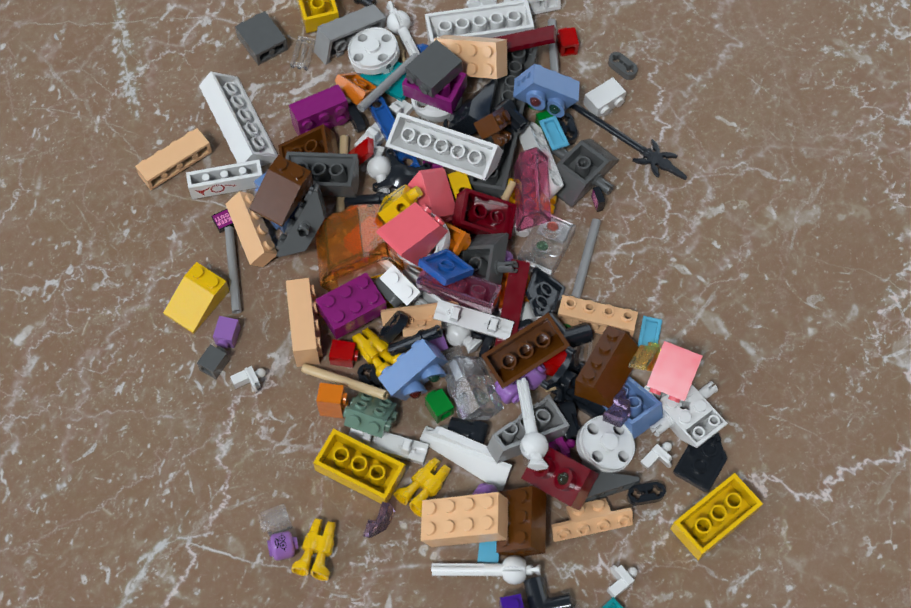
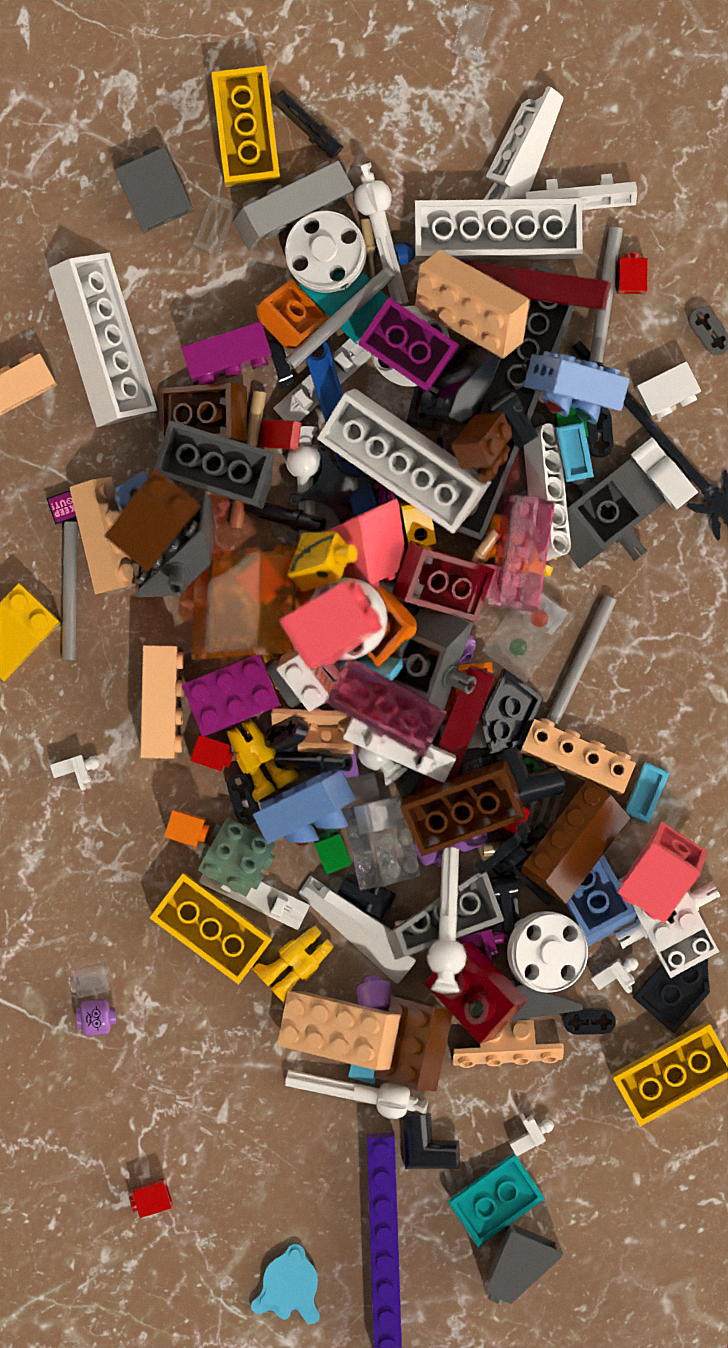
camera: 15 degrees right, 25 degrees up
white brick [186,159,263,199] -> none
dark grey brick [197,344,229,379] -> none
medium lavender brick [213,316,241,349] -> none
yellow piece [291,518,336,581] -> none
tan piece [301,363,389,400] -> none
slope [363,502,395,538] -> none
dark grey brick [405,39,463,98] -> none
blue plate [418,249,474,286] -> none
black tile [591,186,605,212] -> none
clear purple slope [603,389,631,428] -> none
clear yellow slope [629,342,661,371] -> none
none -> white piece [631,437,698,511]

